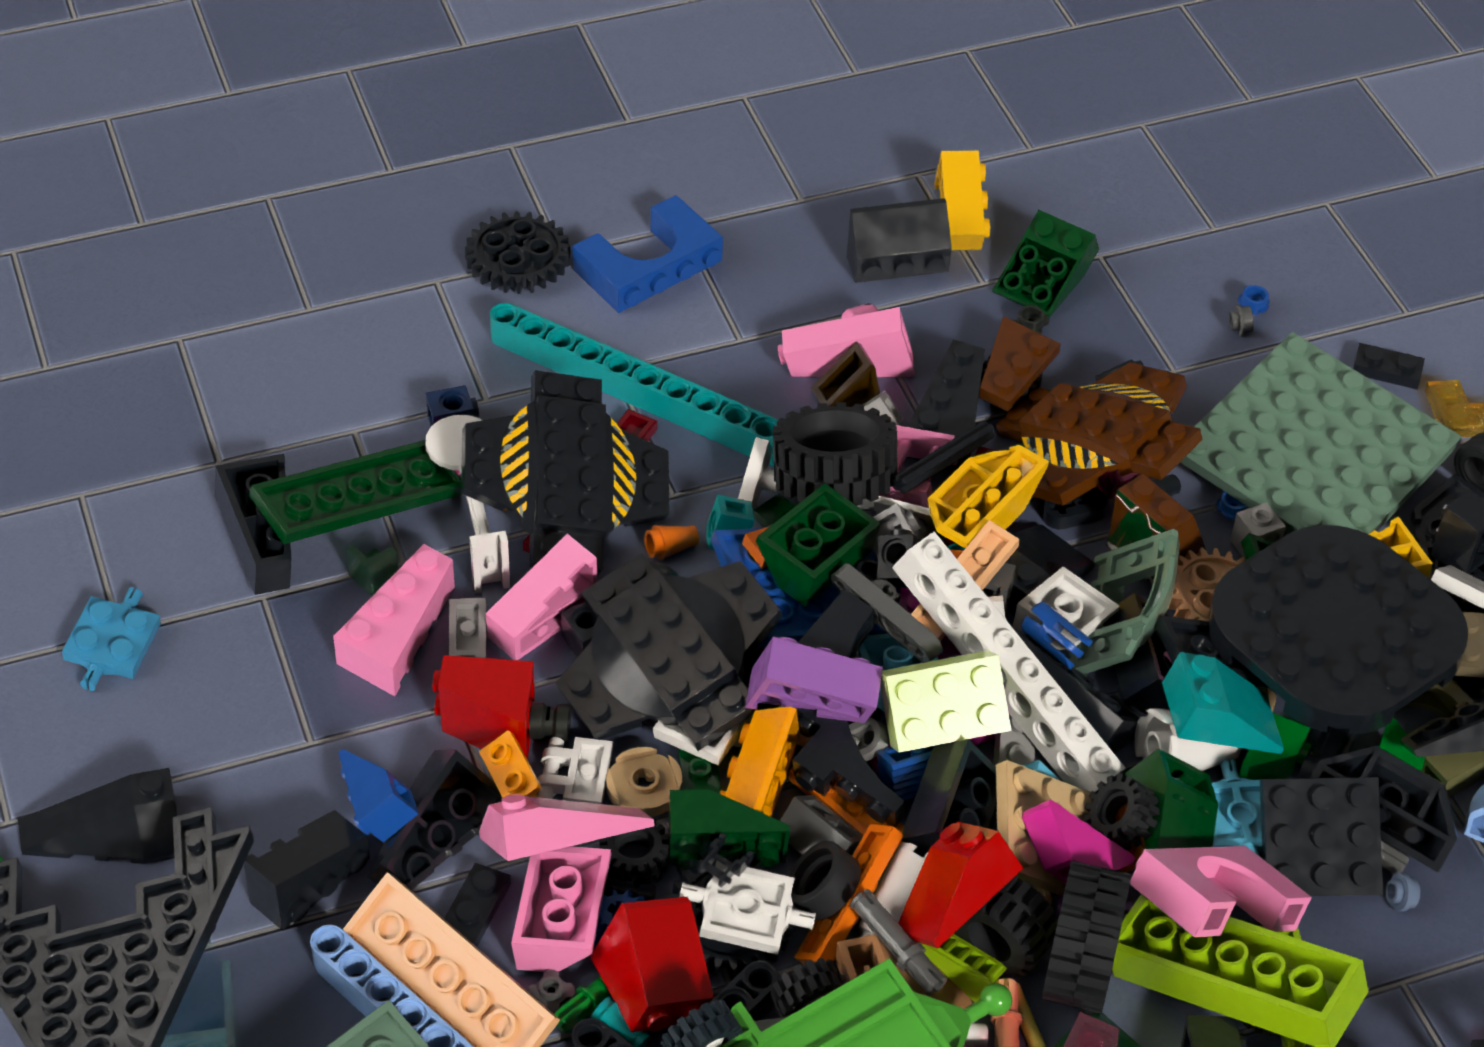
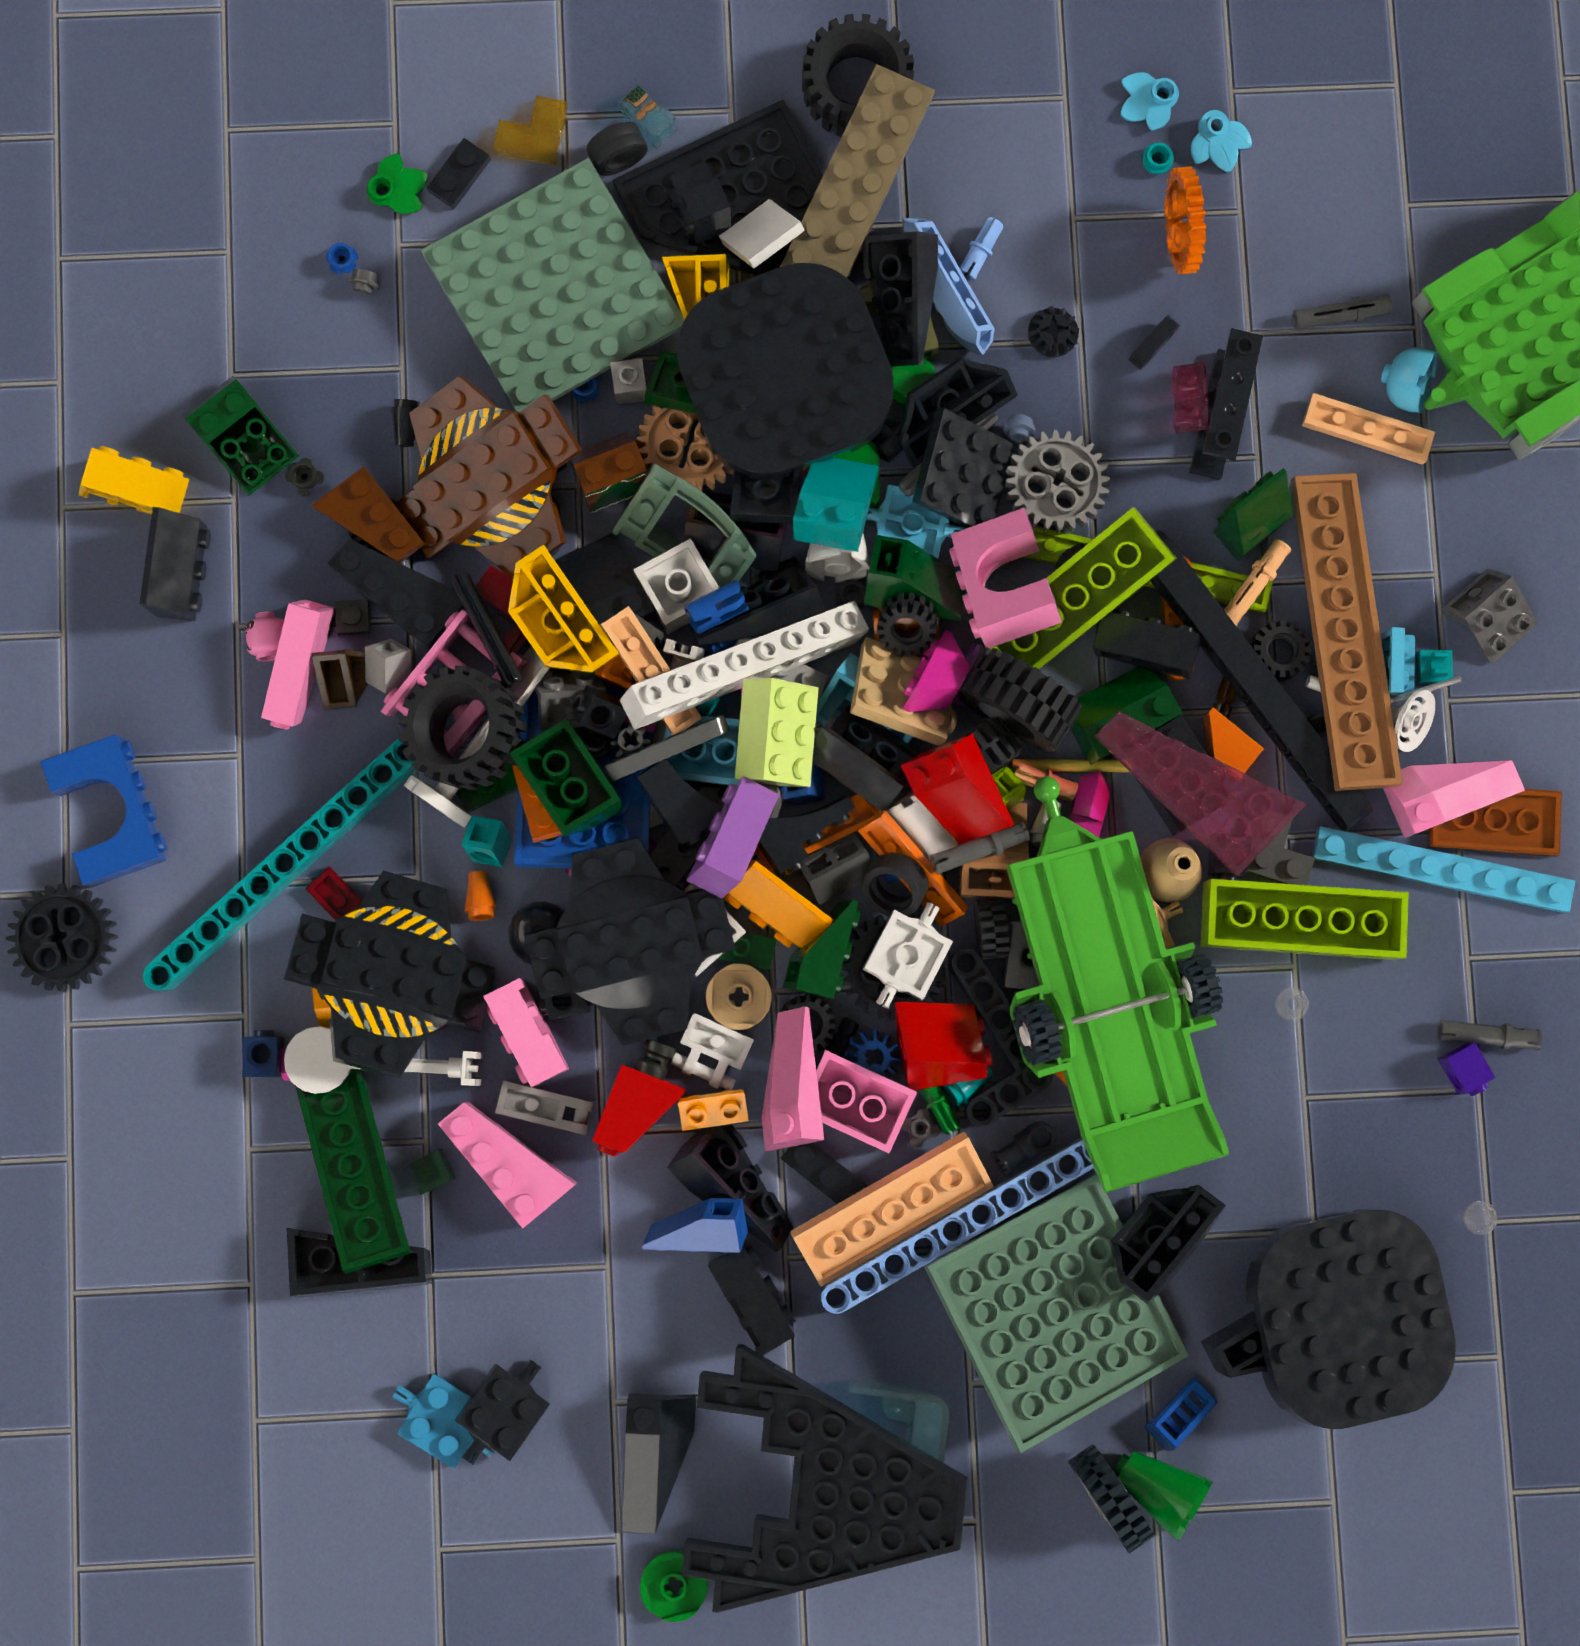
camera: 80 degrees left, 35 degrees up
black piece [698,833,754,888] -> none
none -> pearl dark grey plate [335,599,371,636]
none -> green plate [366,153,428,215]
none -> black plate [454,1360,550,1465]
none -> light grey gear [1004,430,1110,534]

